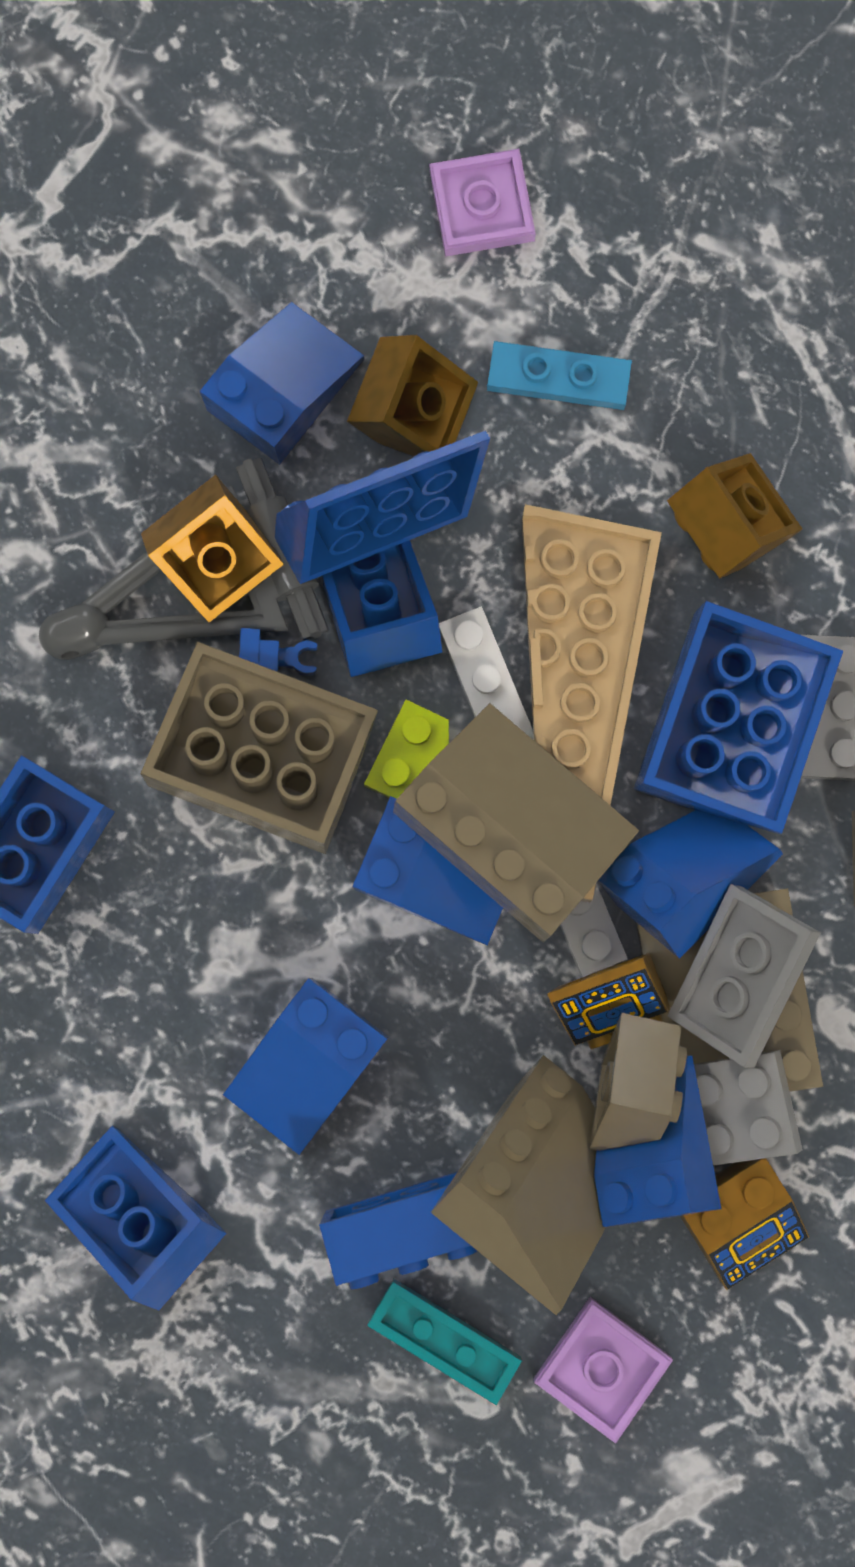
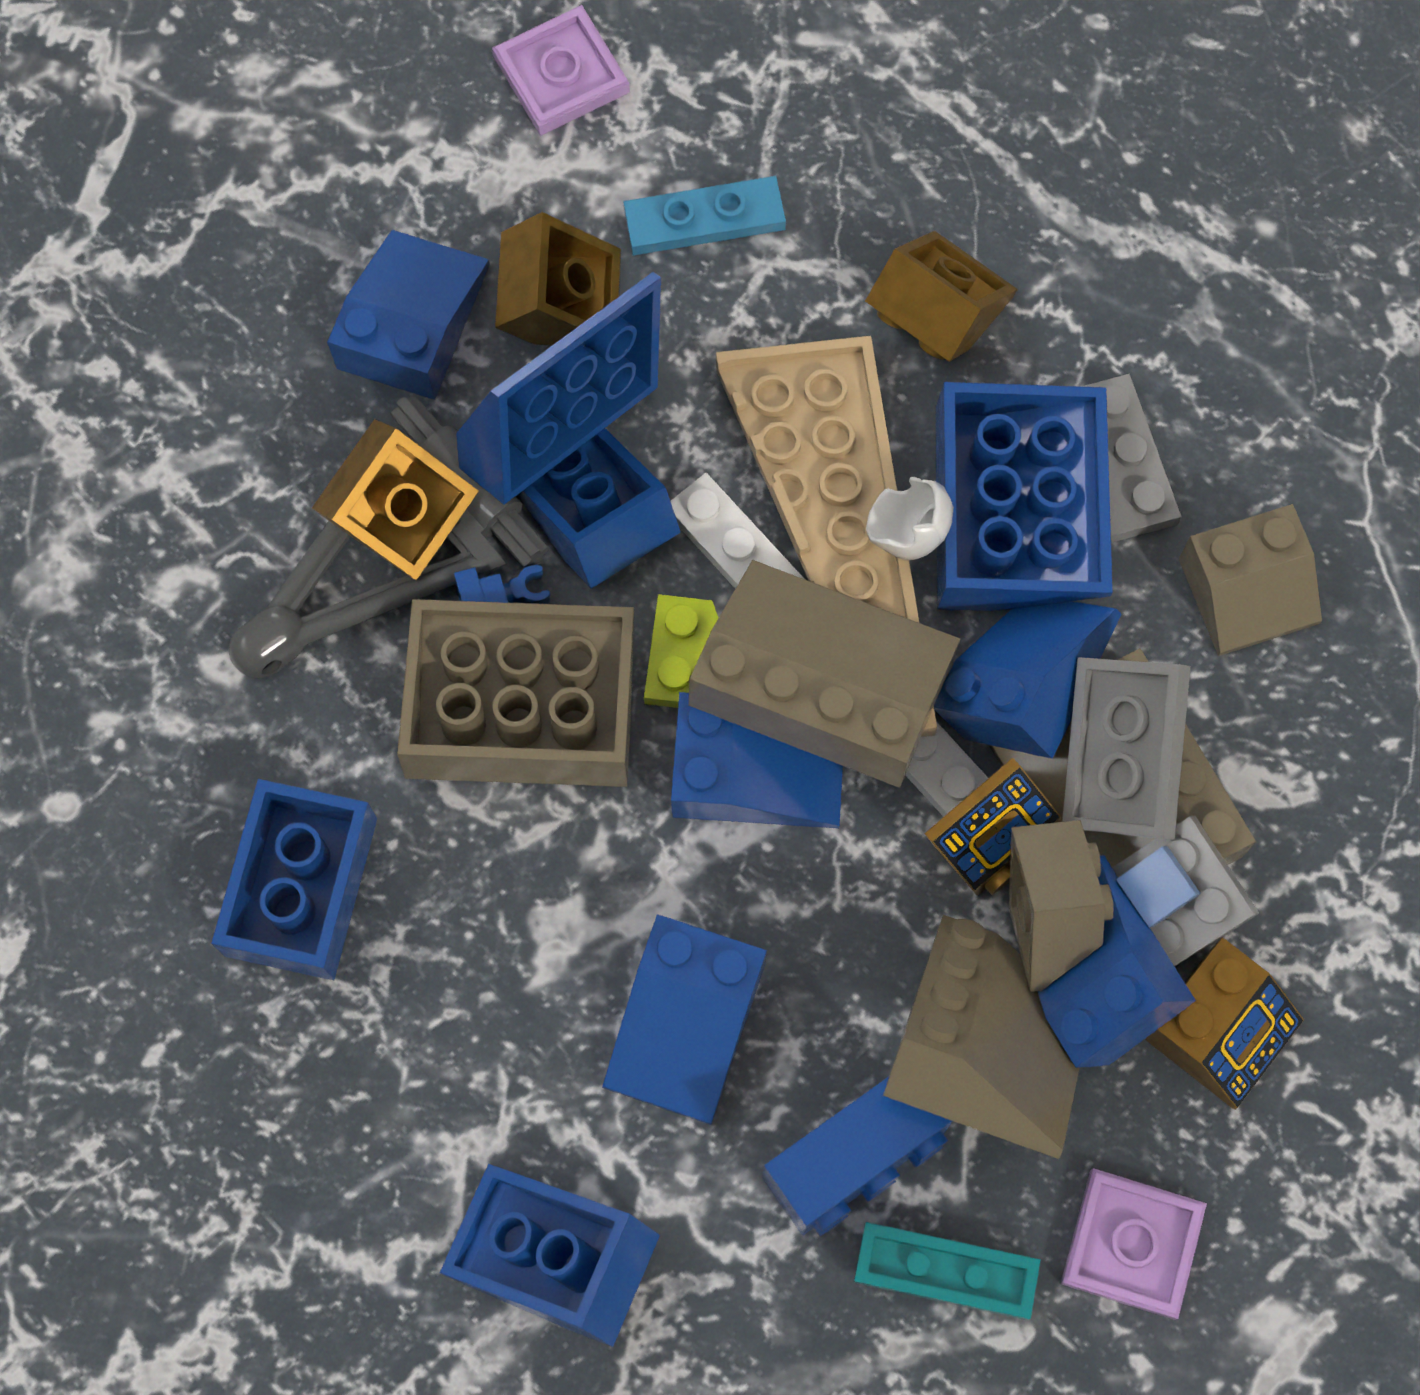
camera: 20 degrees left, 10 degrees down
none -> white hair [866,477,954,560]
none -> medium blue tile [1116,846,1201,928]

